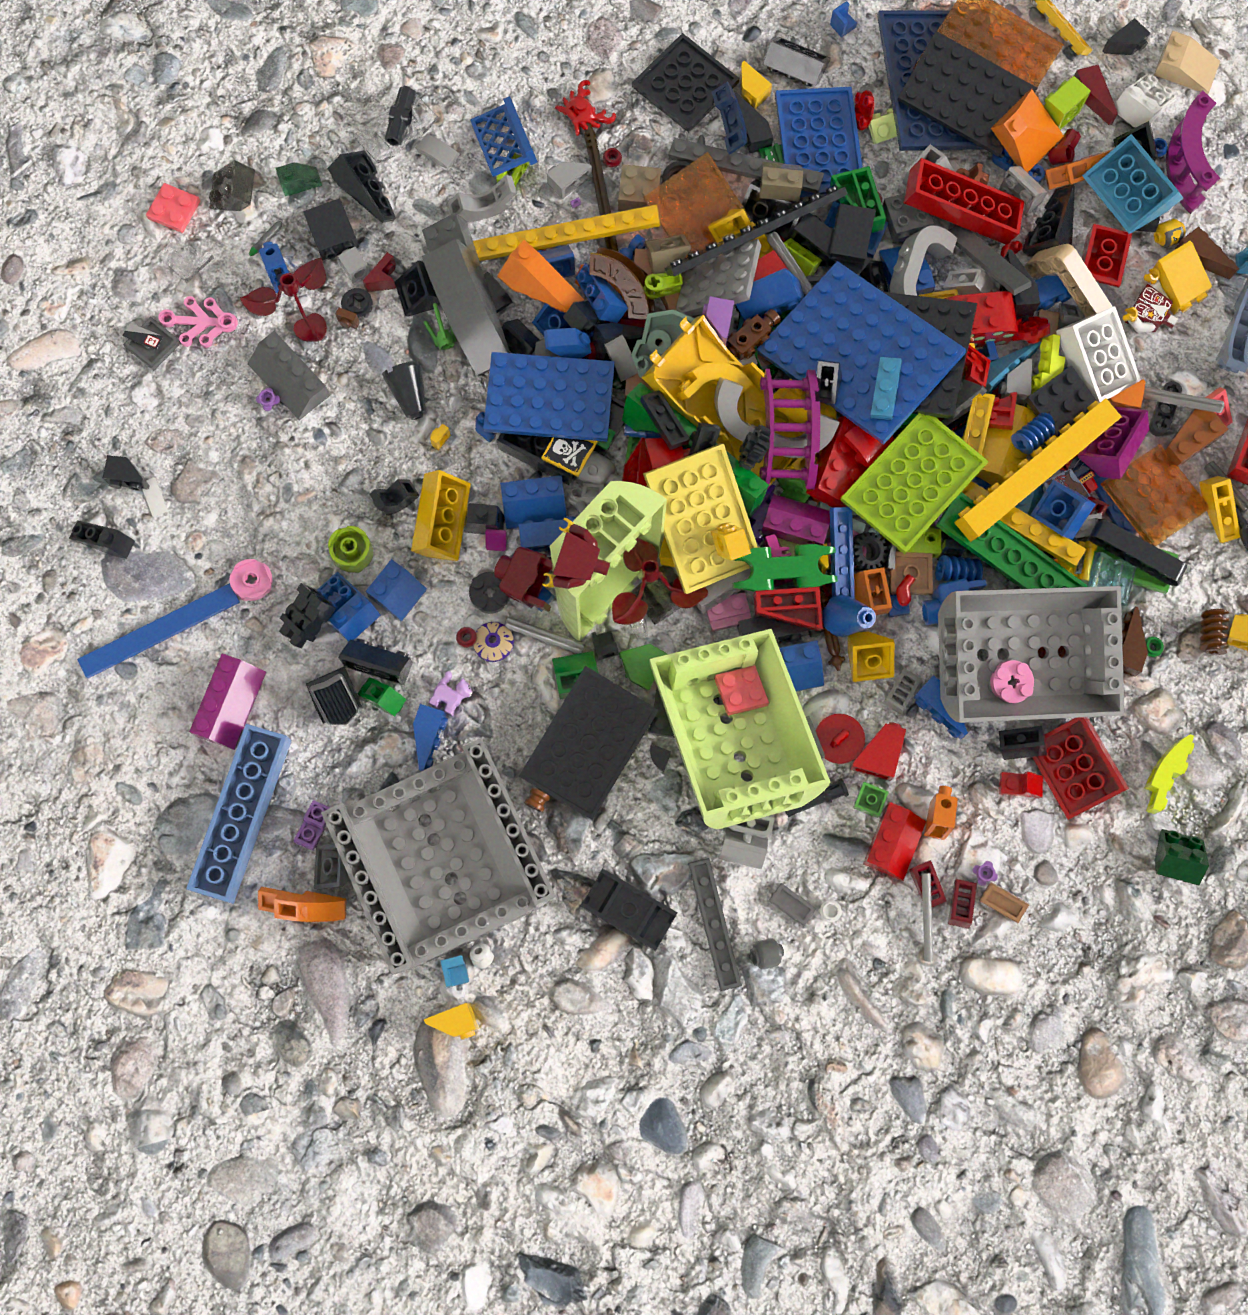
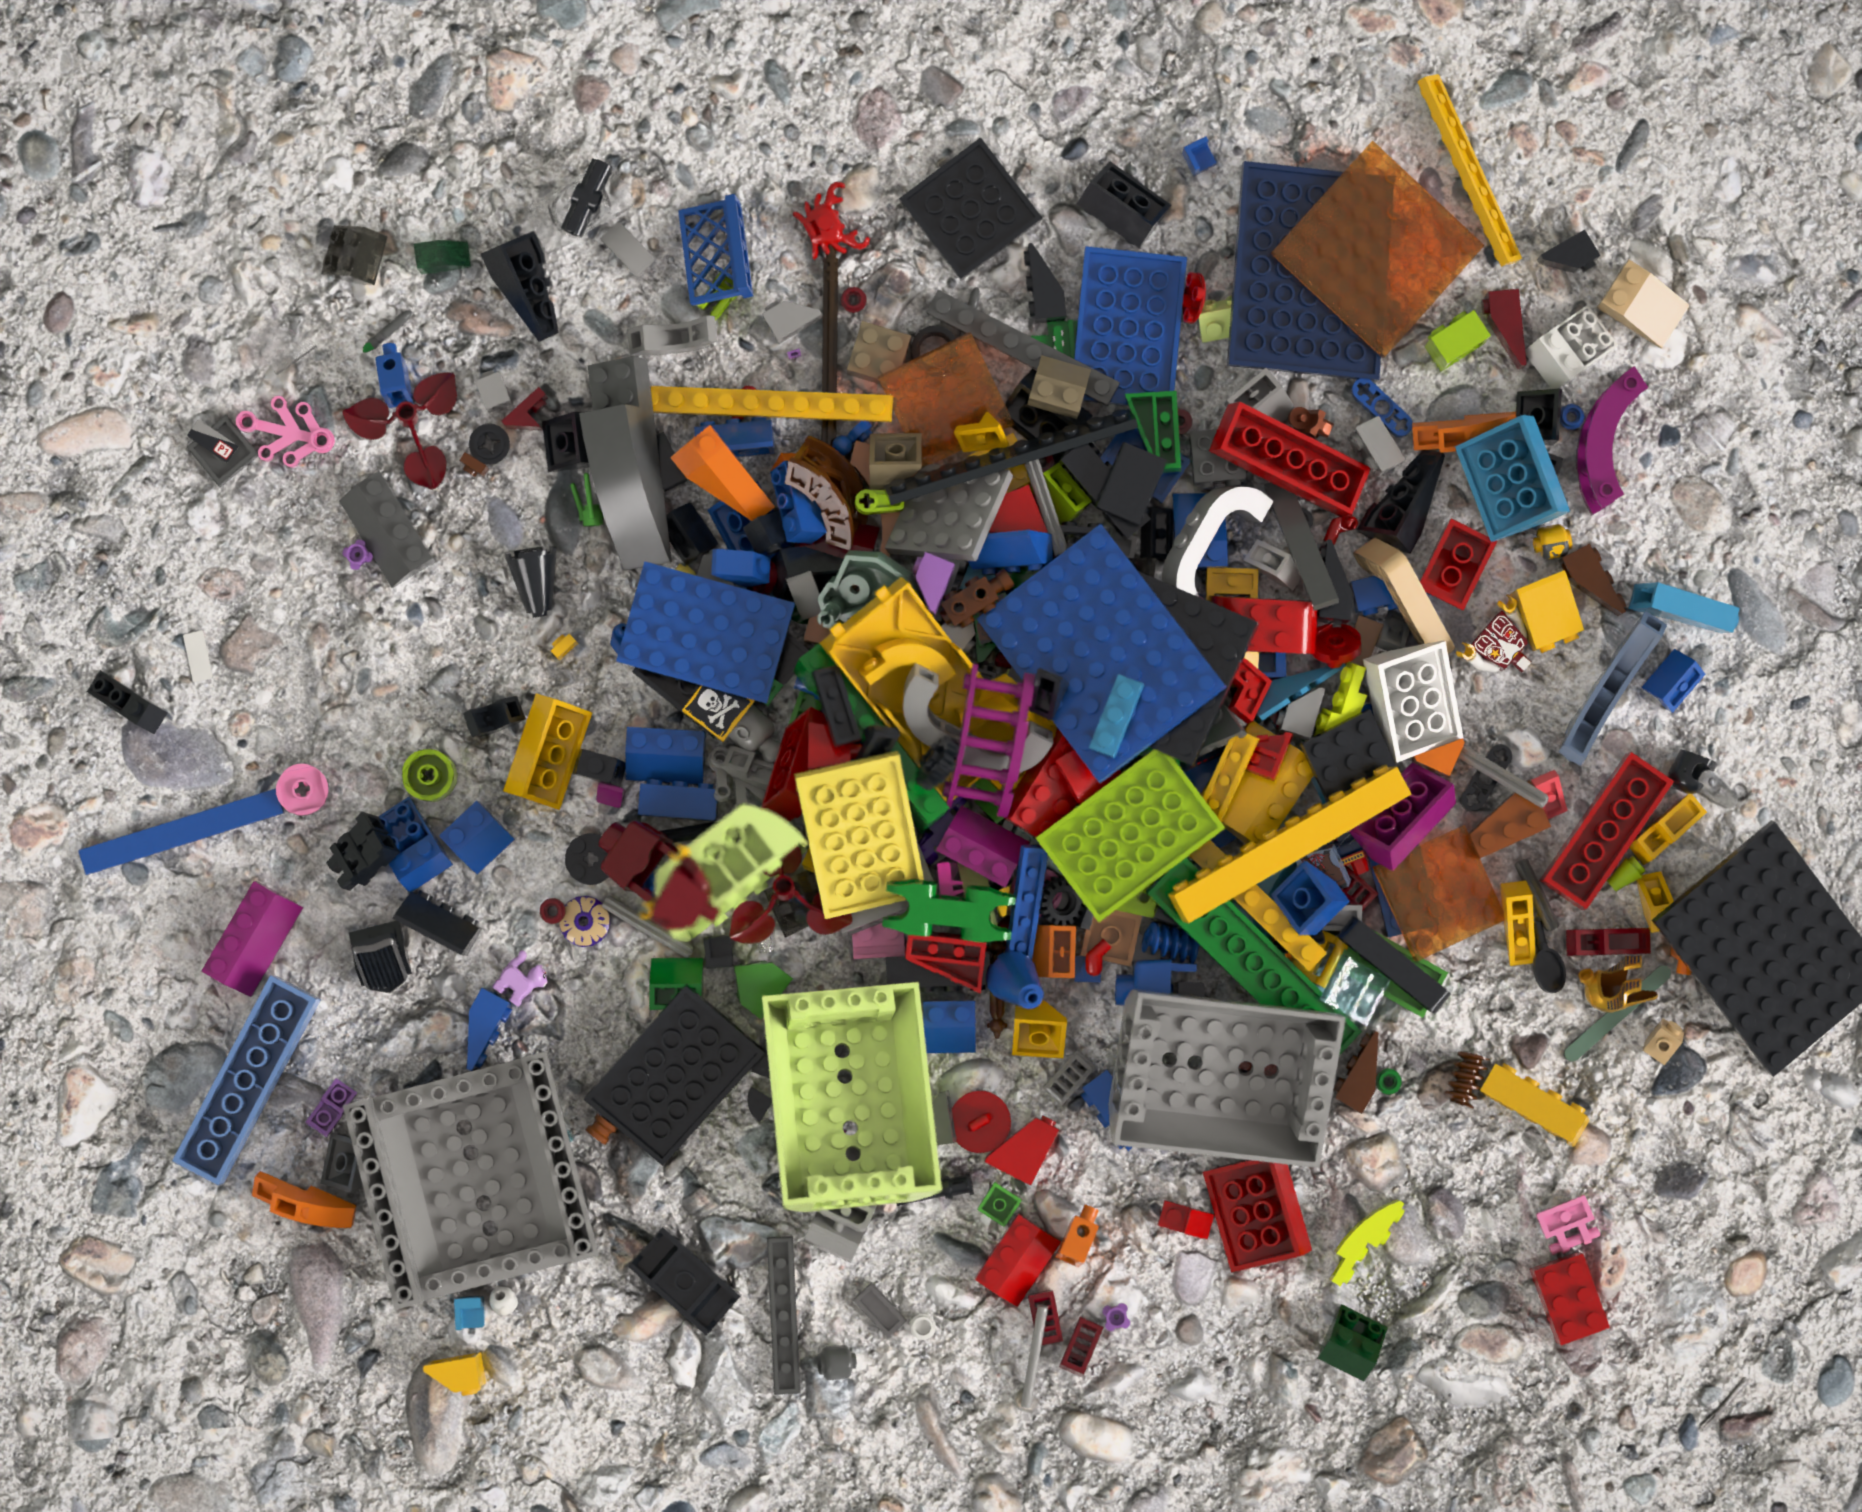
camera: 15 degrees right, 10 degrees up
black slope [102,455,150,491] -> none
coral plate [146,183,200,233] -> none
black panel [303,198,359,260] -> none
green slope [358,677,407,717] -> none
yellow brick [711,523,751,560] -> none
dark blue slope [712,81,747,154] -> none
coral plate [714,665,769,716] -> none
yellow slope [740,61,772,109] -> none
black plate [897,31,1038,157] -> none
medium nougat tile [979,881,1029,923] -> none
bright pink plate [990,660,1034,703] -> none
orange slope [991,89,1064,173] -> none
black brick [999,726,1047,760] -> none
blue piece [1011,412,1055,455] -> none
dark red piece [1048,128,1081,165] -> none

